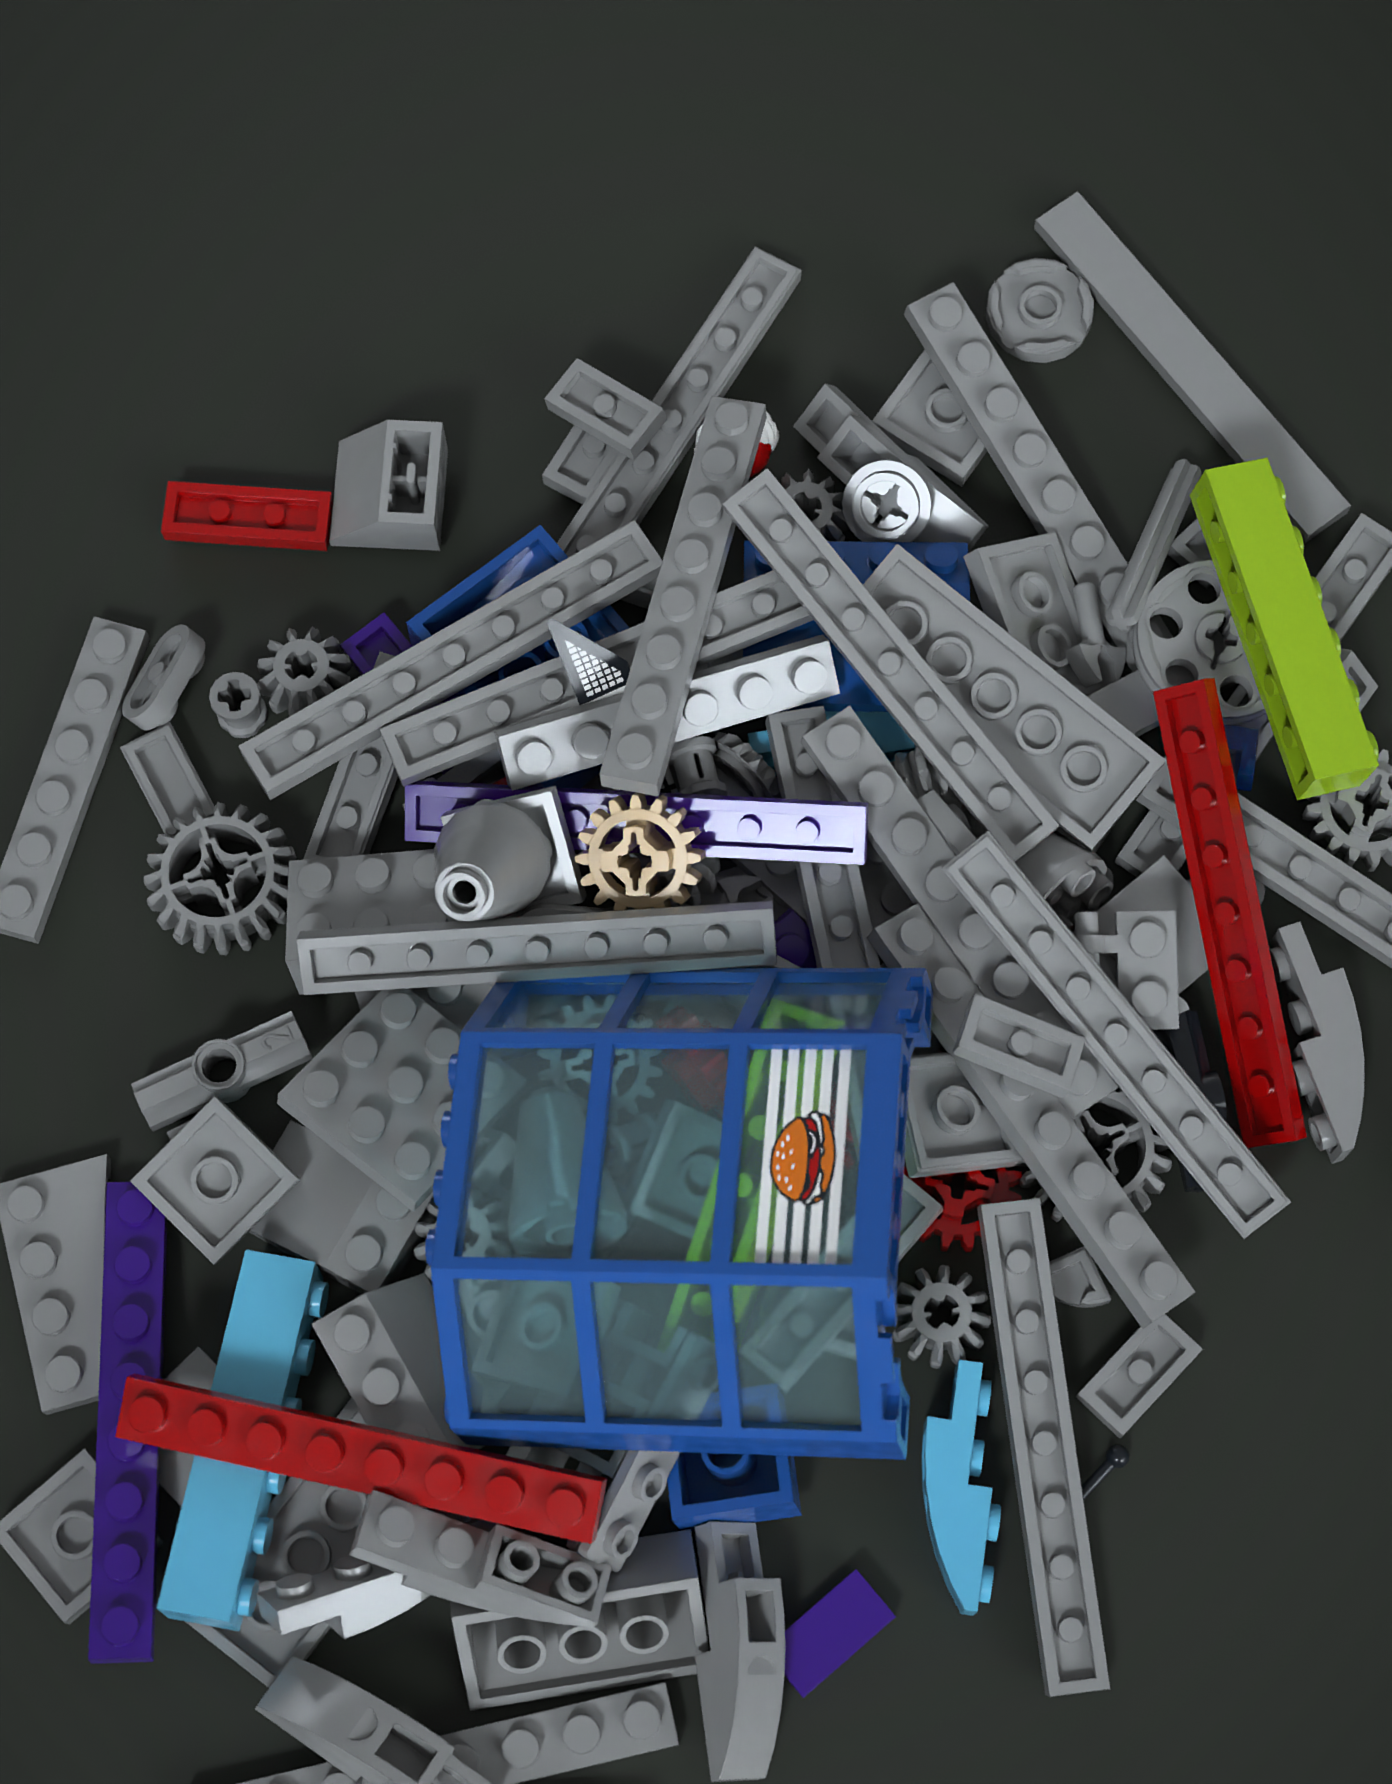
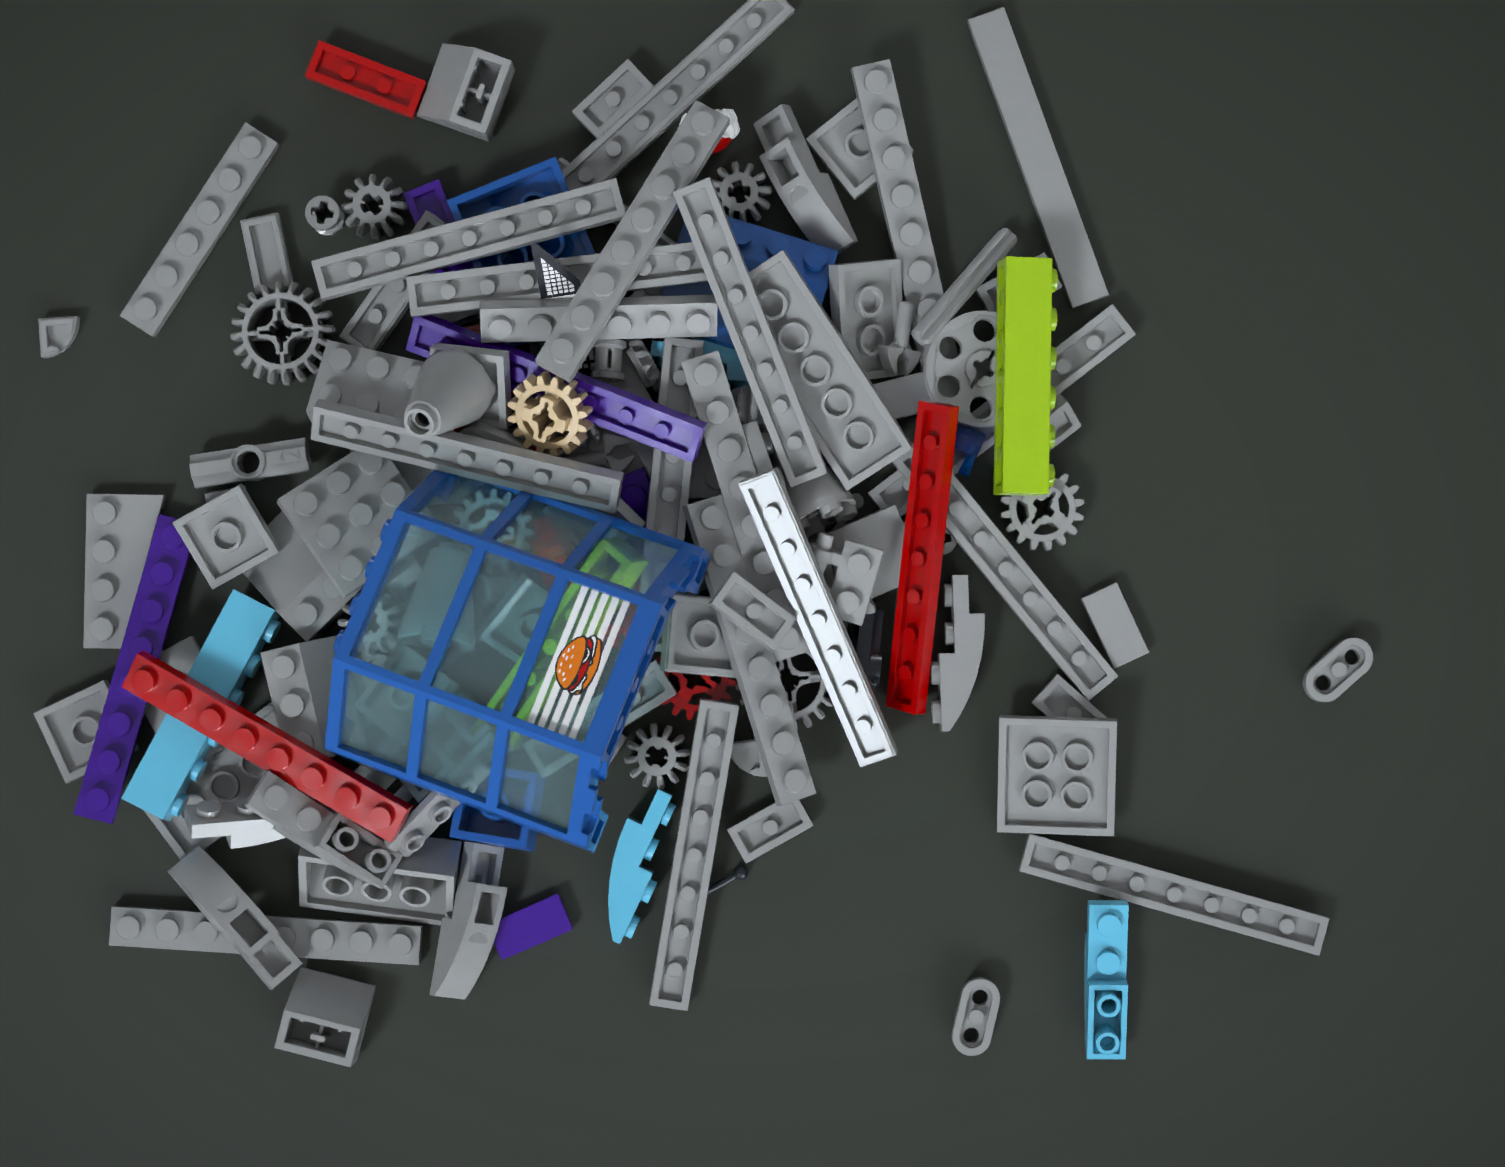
camera: 15 degrees right, 15 degrees up
light grey plate [122,624,205,730] -> none
light grey plate [544,358,667,460] -> none
gear [842,458,933,542] -> none
light grey tile [985,258,1094,363] -> none

